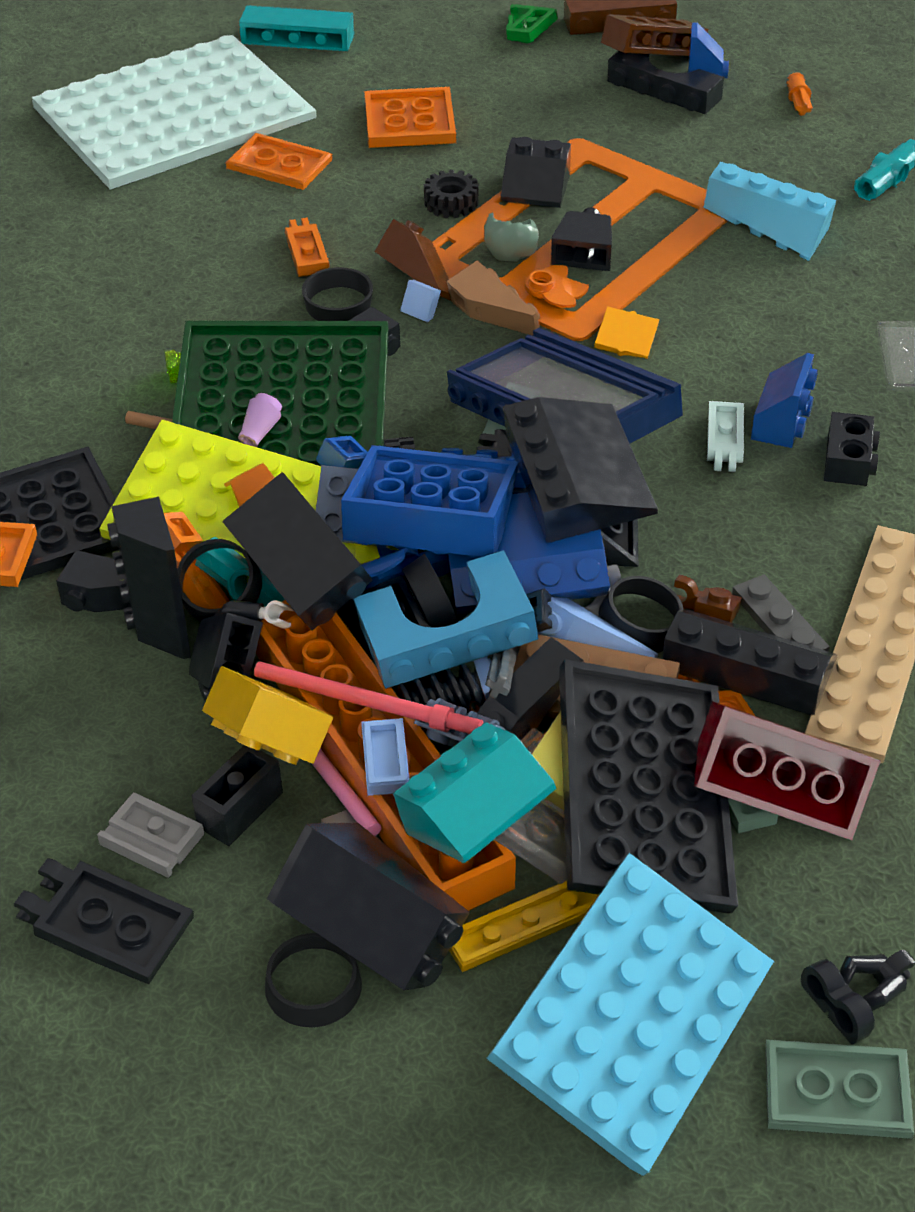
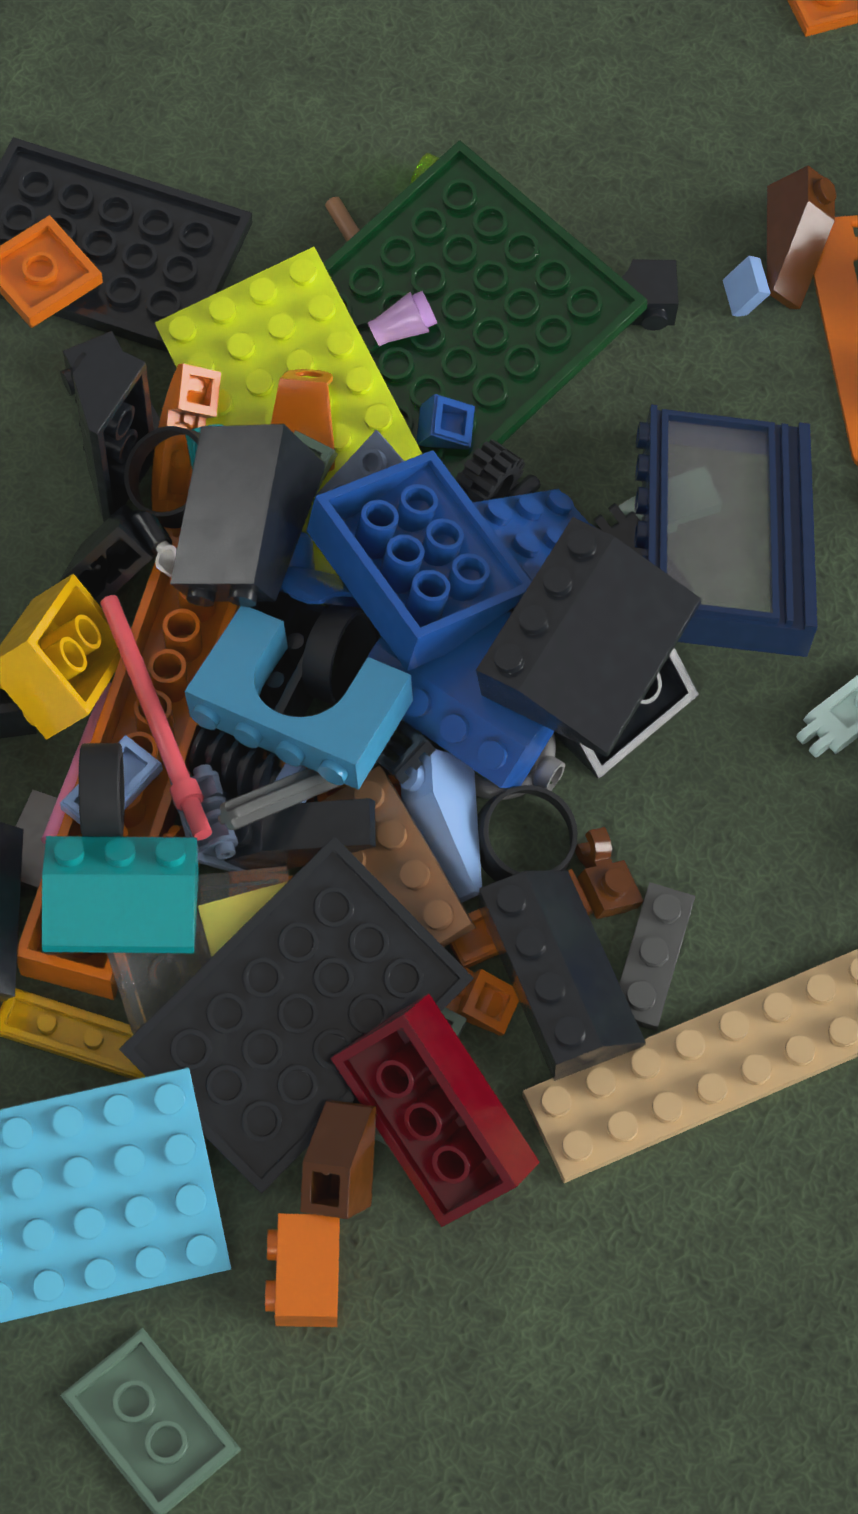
camera: 40 degrees right, 20 degrees up
orange hinge [285,218,329,277] -> none
black tyre [302,267,373,321] -> none
medium nougat slope [447,261,540,335] -> none
black piece [801,950,915,1044] -> none
none -> black tyre [79,743,125,837]
none -> orange brick [265,1213,340,1327]
none -> reddish brown slope [300,1100,377,1219]

